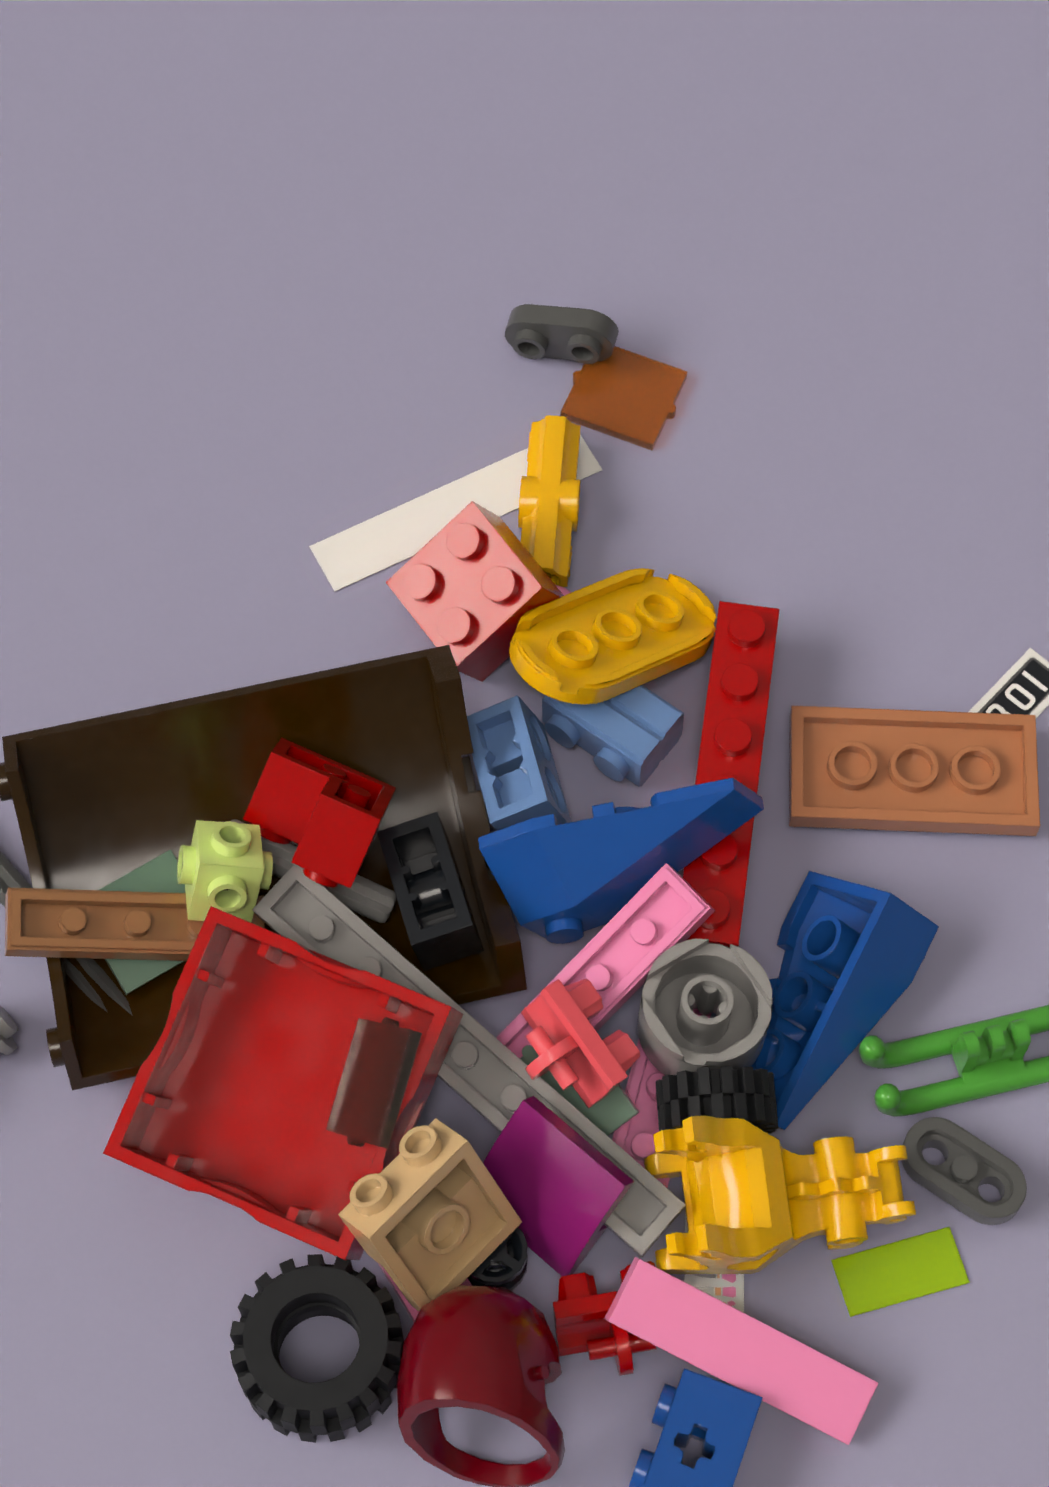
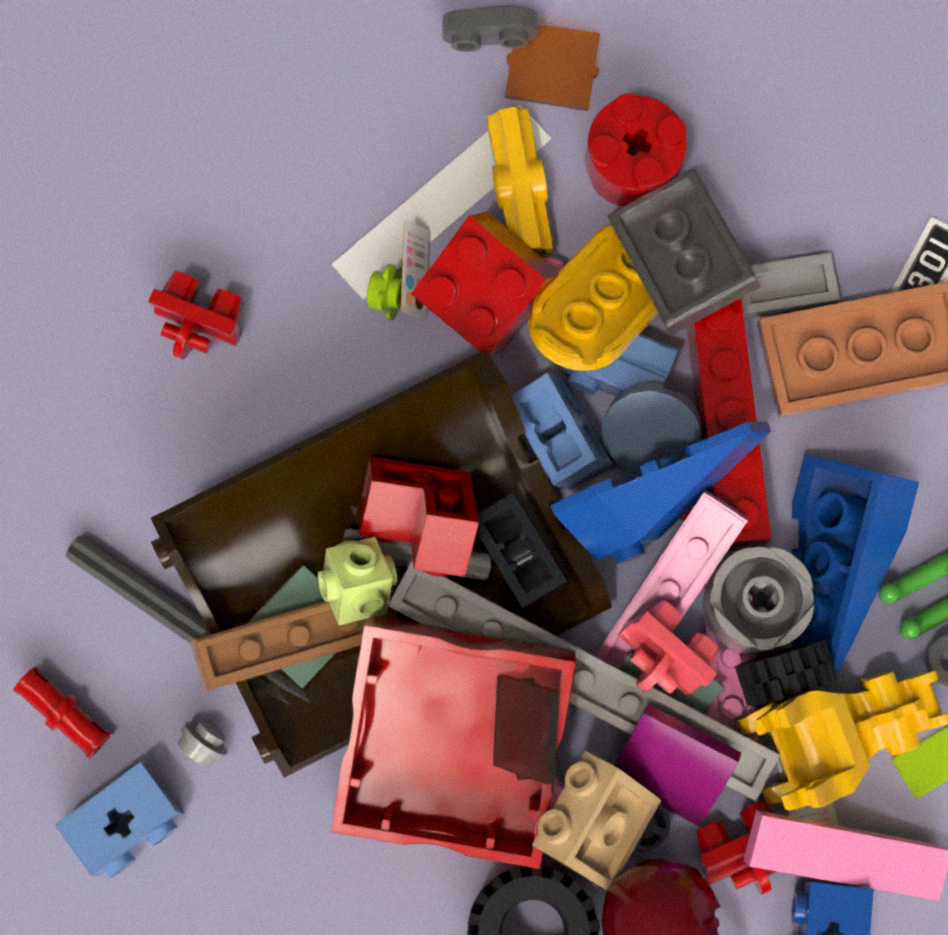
camera: 15 degrees left, 15 degrees up
none -> red hips [148,270,243,360]
none -> lime plate [367,264,402,320]
none -> white sticker [401,220,429,321]
none -> red brick [585,93,687,207]
none -> sand blue tile [601,382,704,477]
none -> flat silver tile [607,168,761,336]
none -> light grey tile [742,252,840,319]

